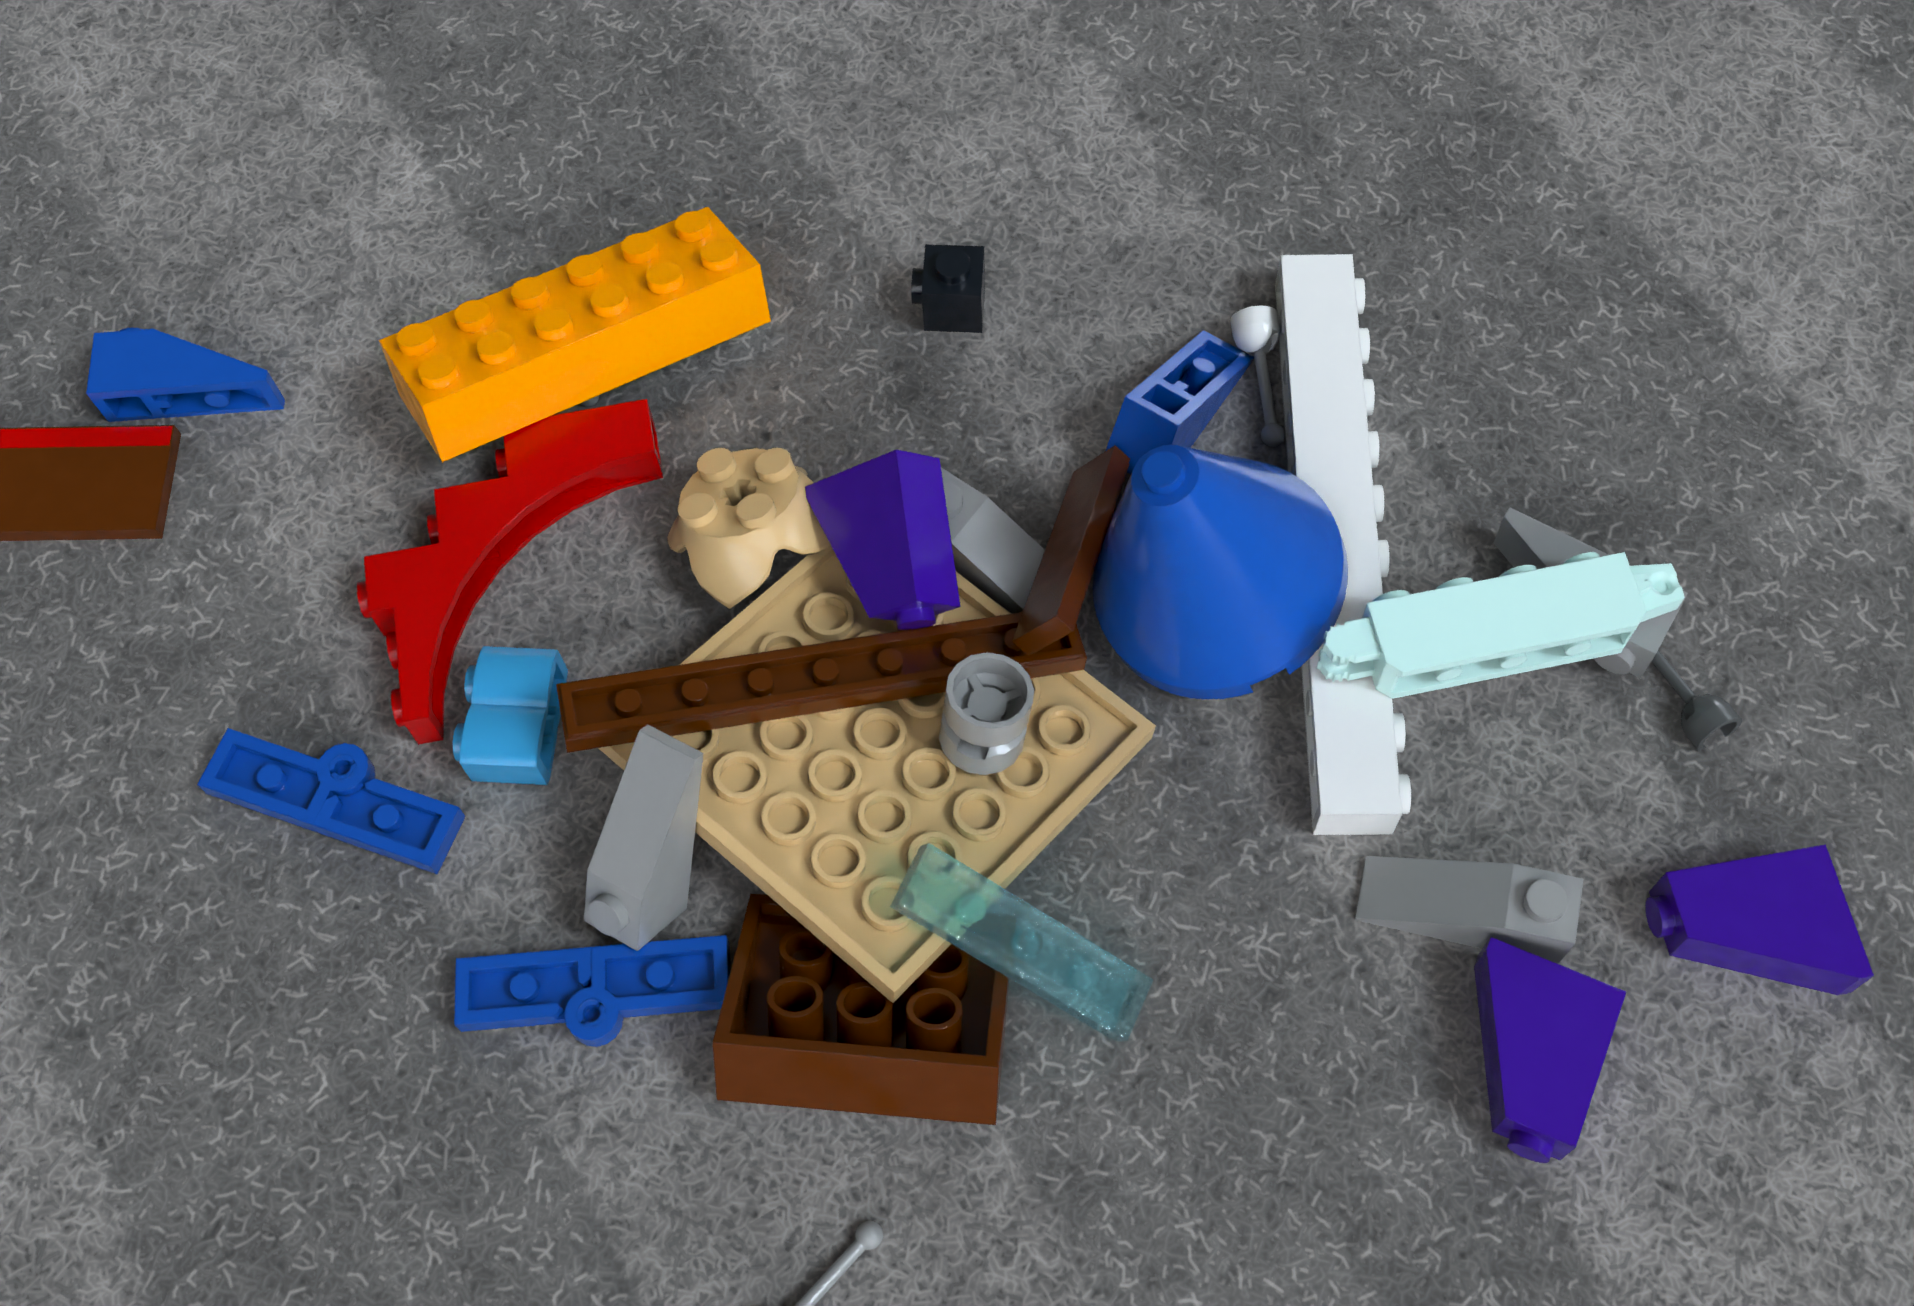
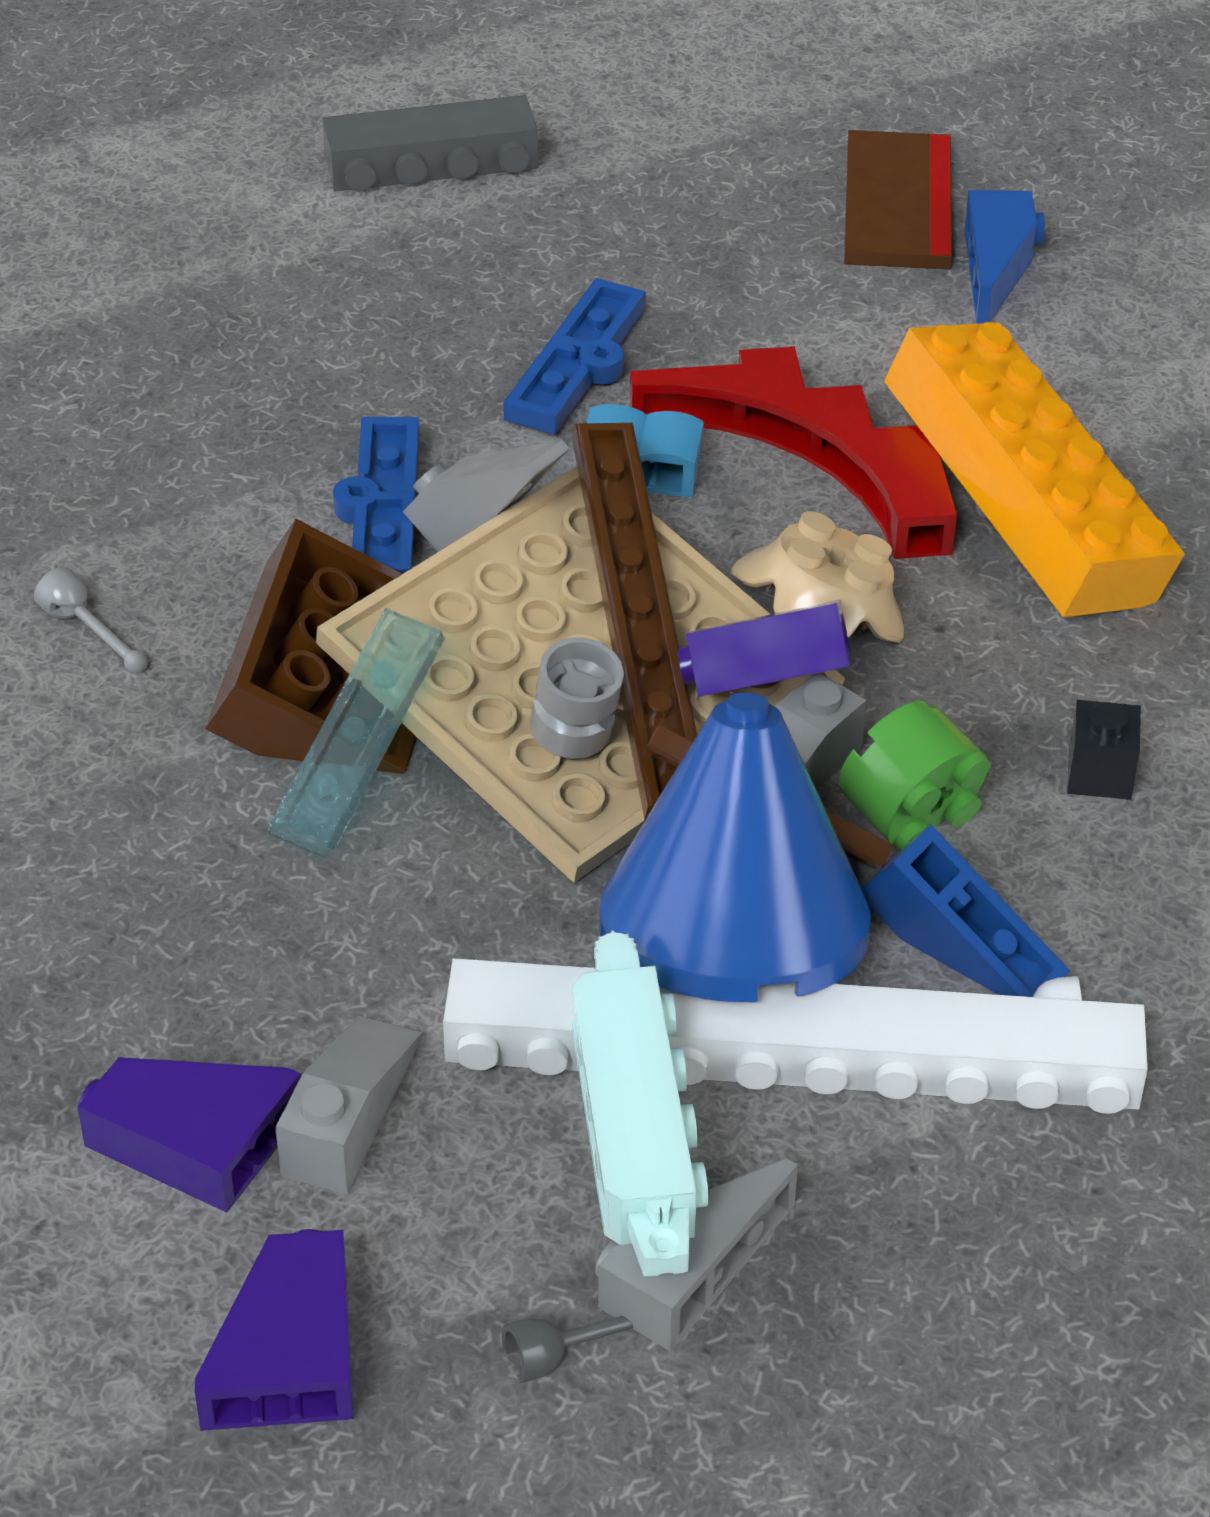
camera: 90 degrees right, 20 degrees down
none -> bright green brick [839,701,991,850]

